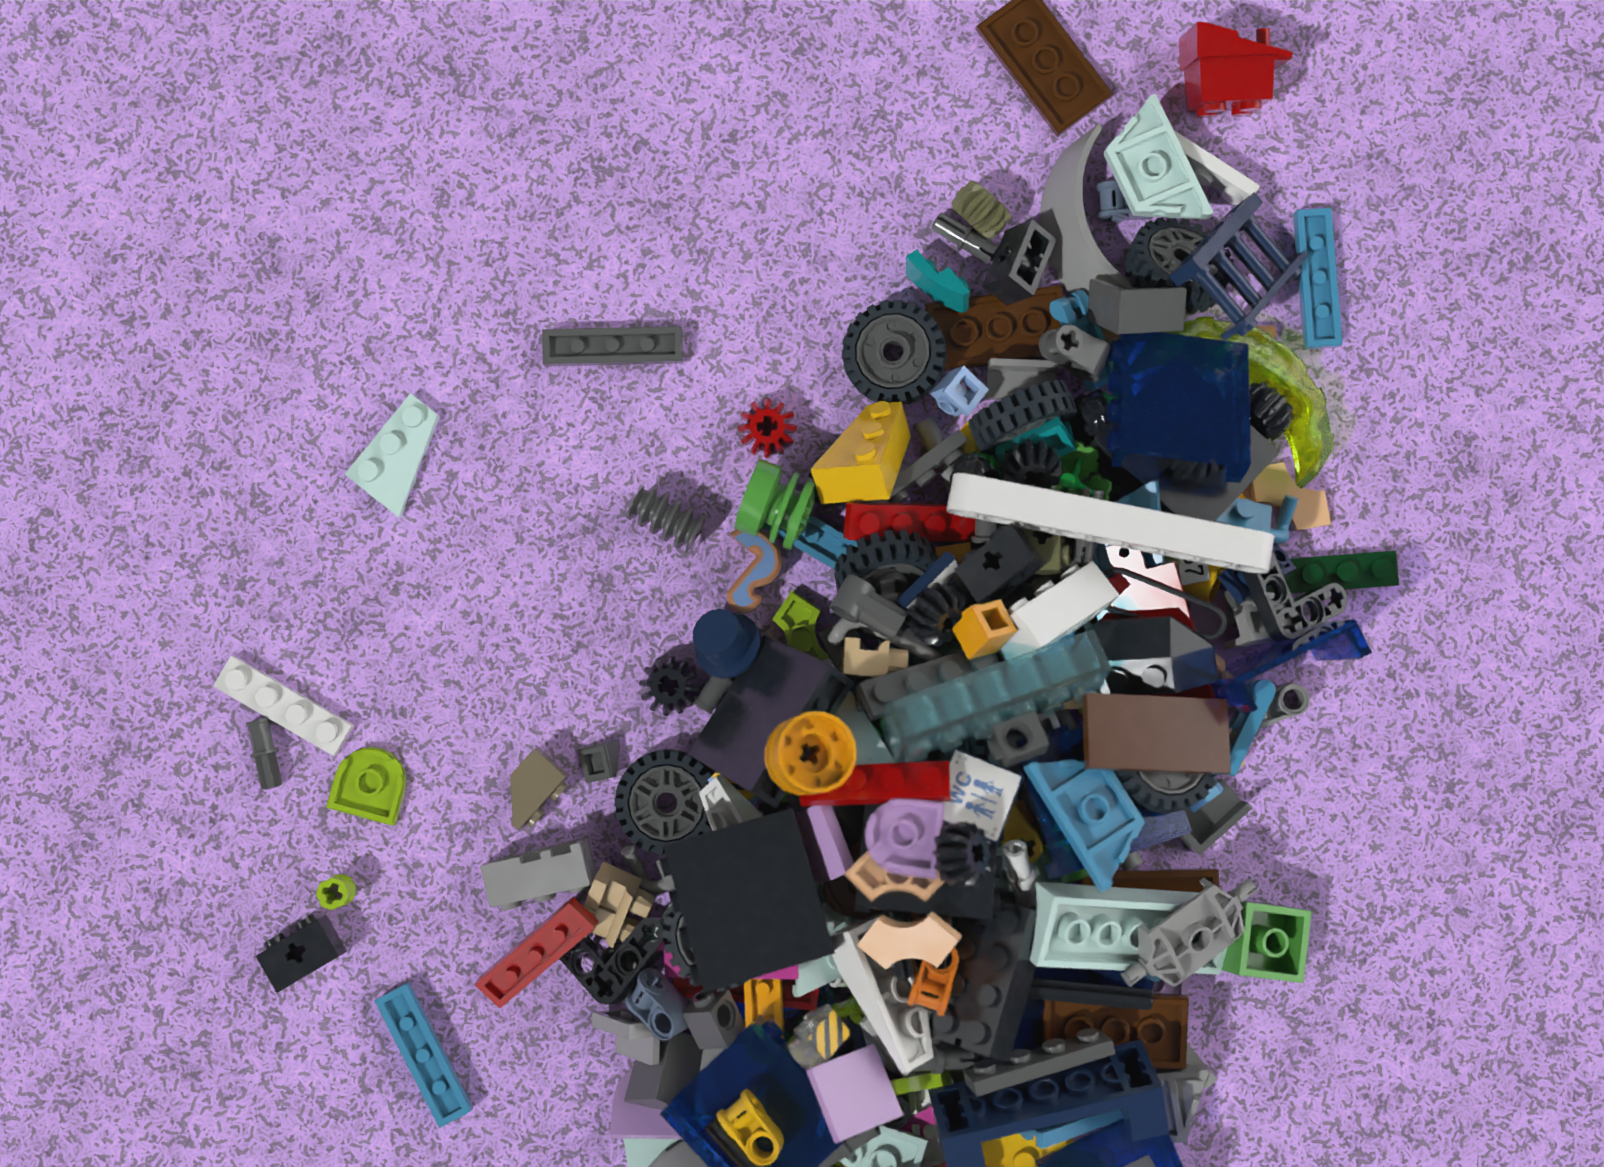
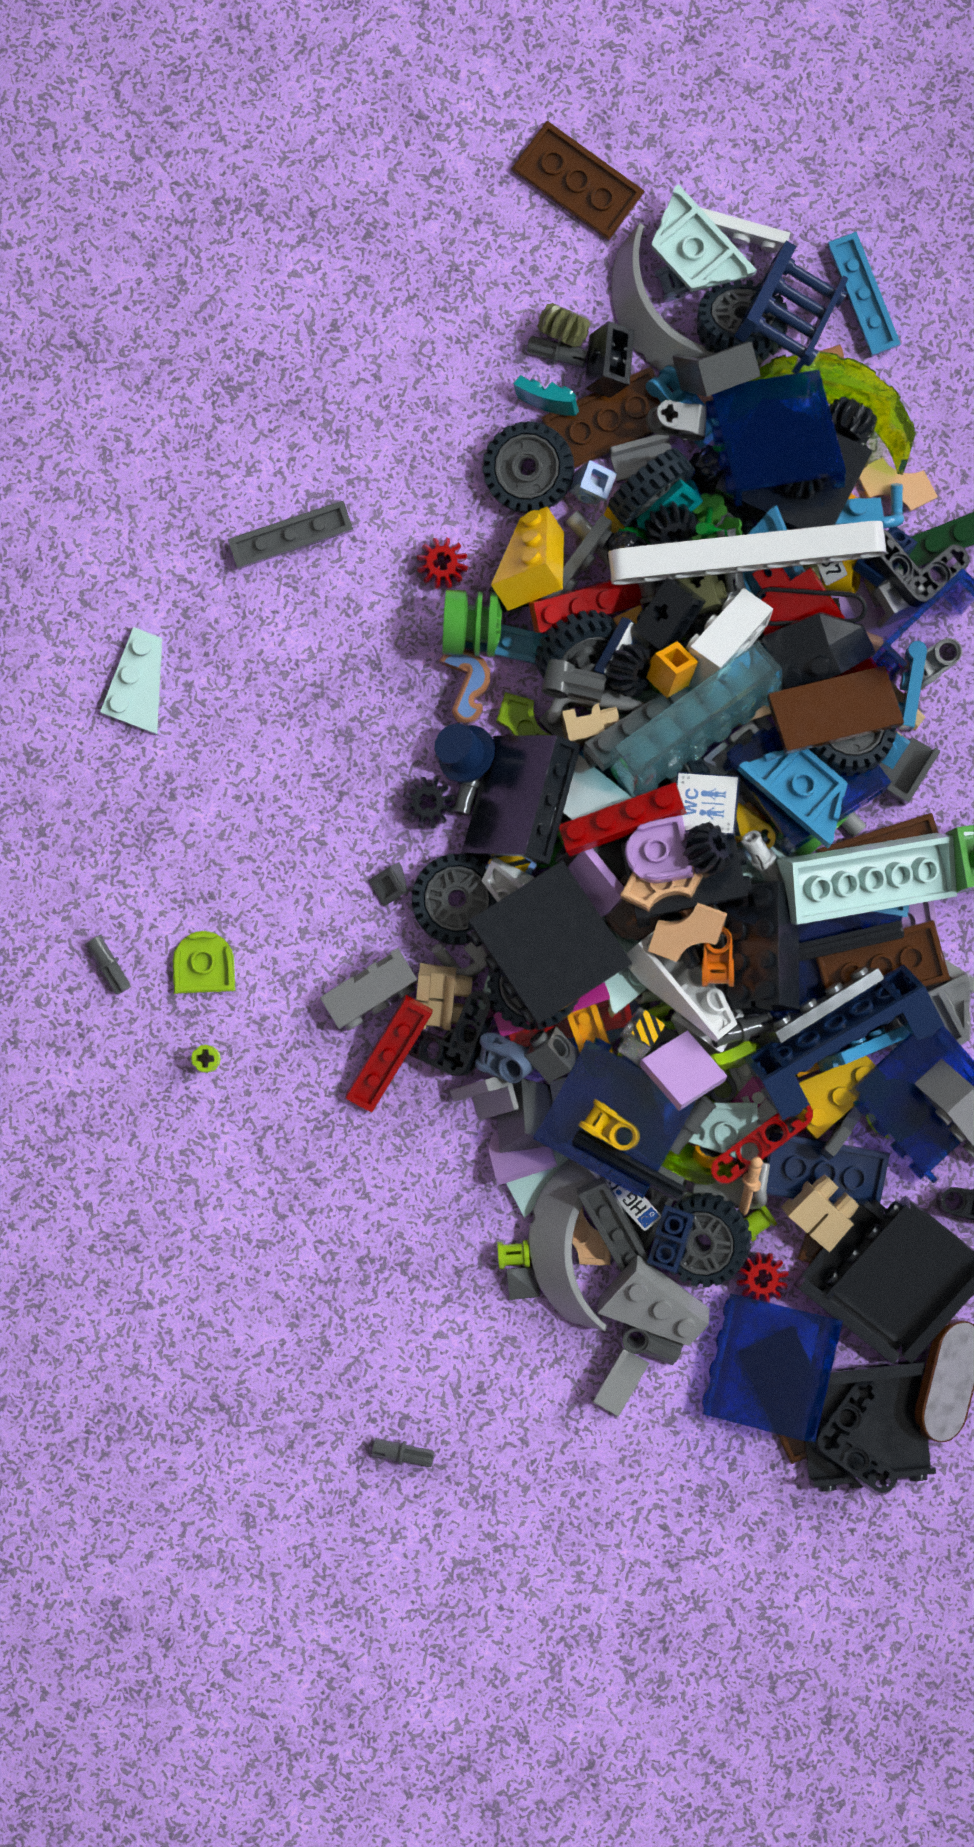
camera: 15 degrees left, 0 degrees up
white plate [213,656,354,756] -> none
black brick [256,914,347,993] -> none
dark azure plate [374,982,473,1128] -> none
dark tan slope [510,747,570,830] -> none
dark grey piece [626,484,706,554] -> none
light orange wheel [764,712,857,795] -> none
dark grey brick [987,710,1049,768] -> none
light grey plate [1121,878,1257,987] -> none
red piece [1179,22,1292,118] -> none

